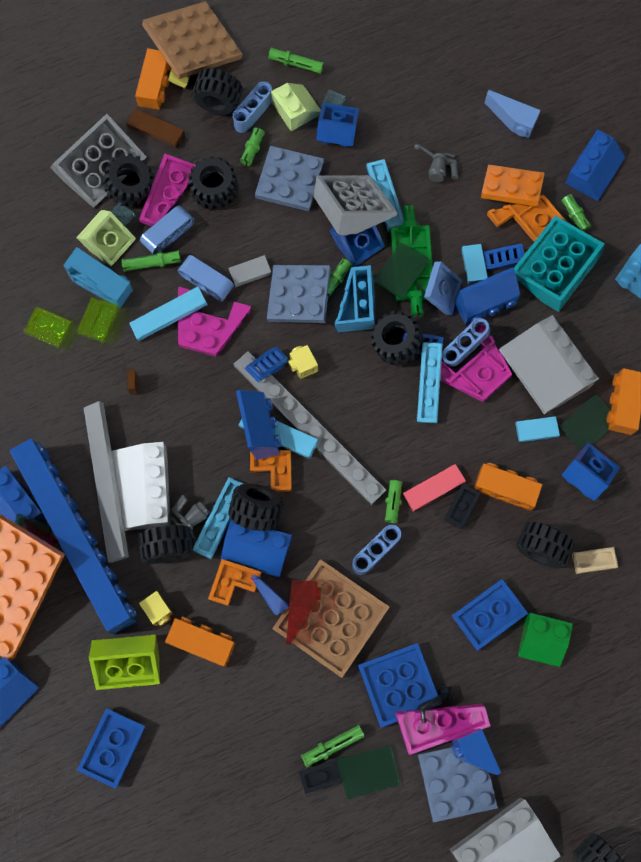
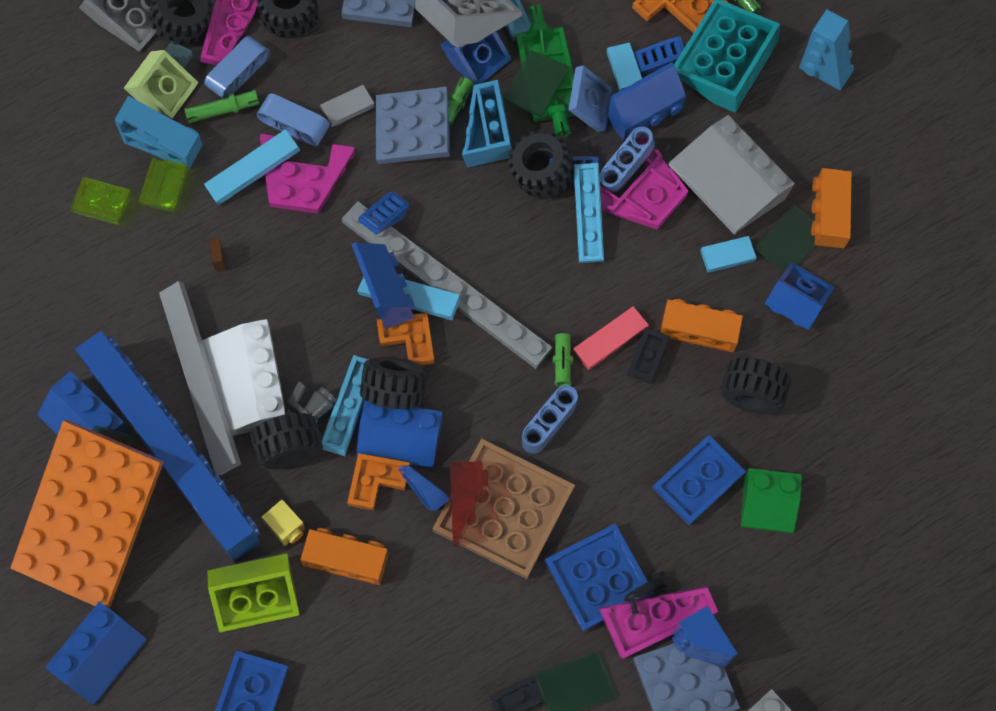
camera: 10 degrees left, 5 degrees down
light yellow brick [288,345,318,380] -> none
bright green pin [301,725,365,768] -> none
tan tile [572,547,618,574] -> none

